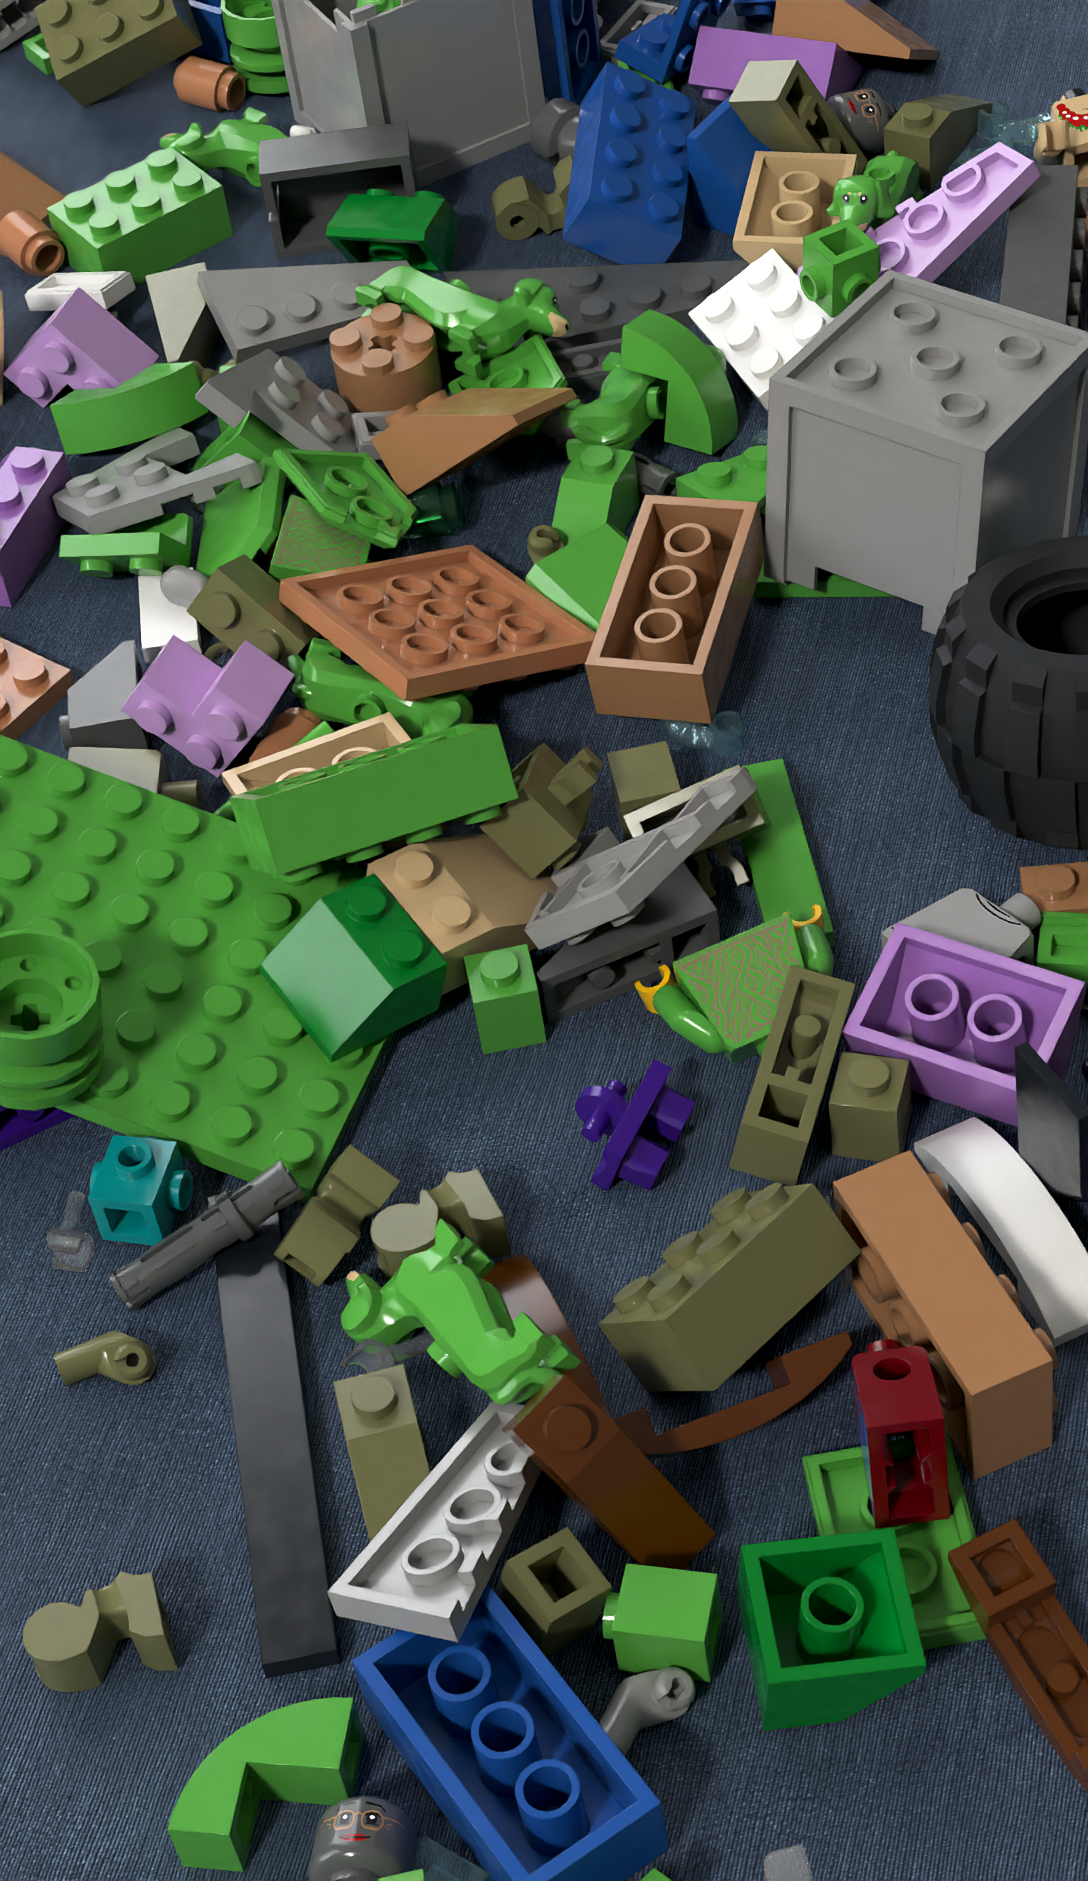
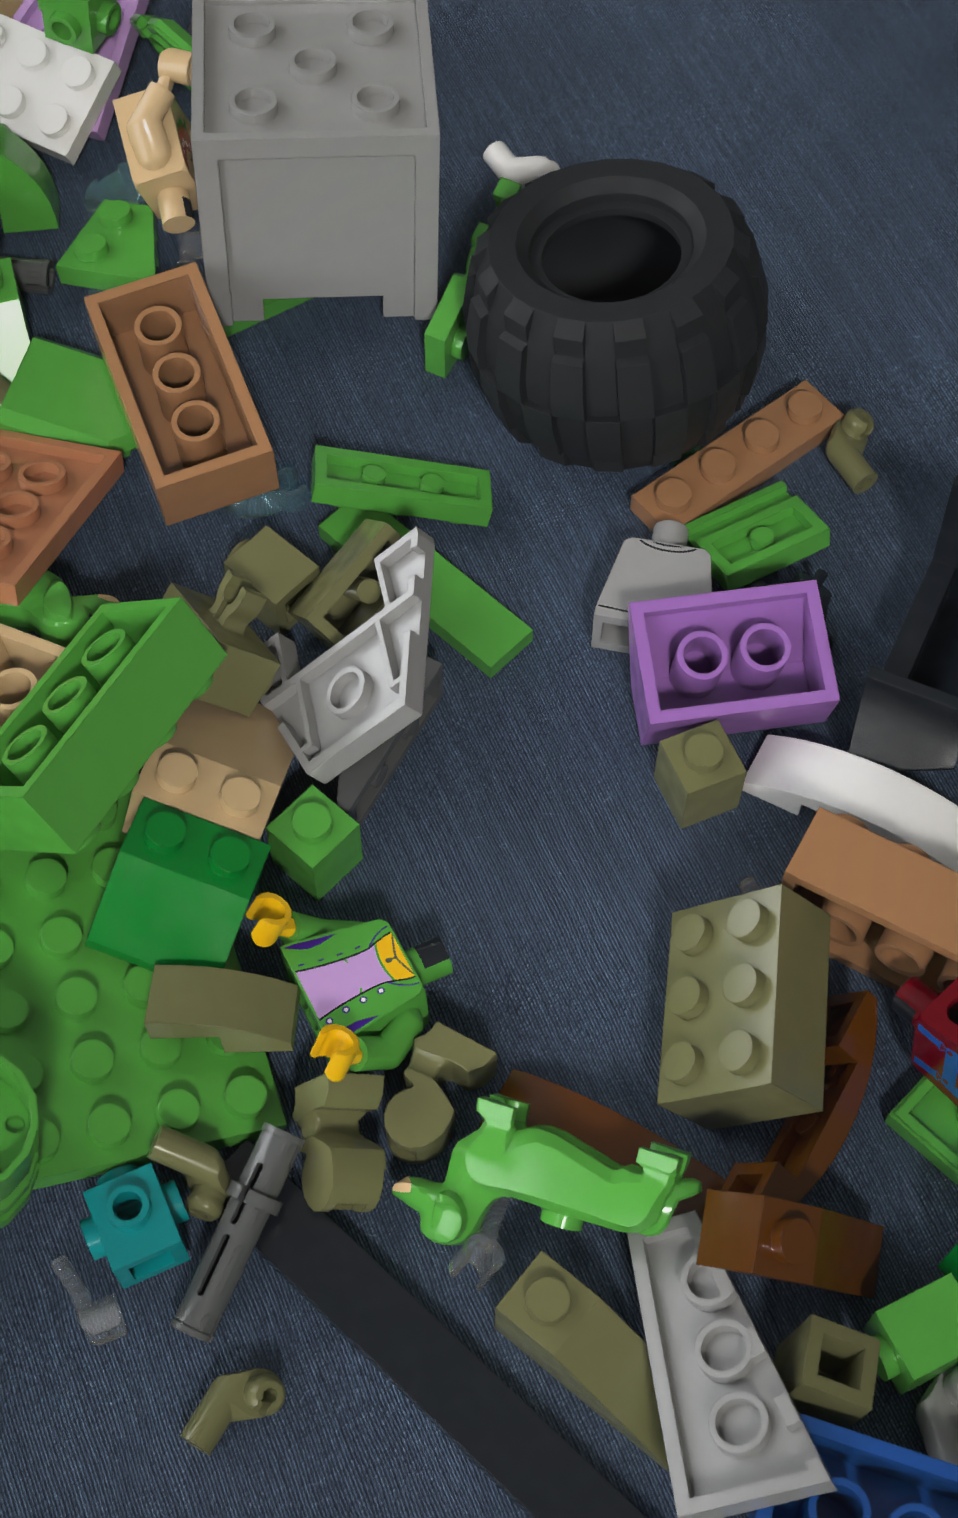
camera: 45 degrees left, 15 degrees up
dark purple hips [575,1059,696,1191] -> none
bright green torso [634,904,835,1064] -> none
olive slope [729,965,855,1186] -> none
none -> olive slope [144,965,301,1053]
none -> olive arm [147,1125,231,1221]
none -> torso [246,892,453,1082]
none -> bright green plate [311,445,493,527]

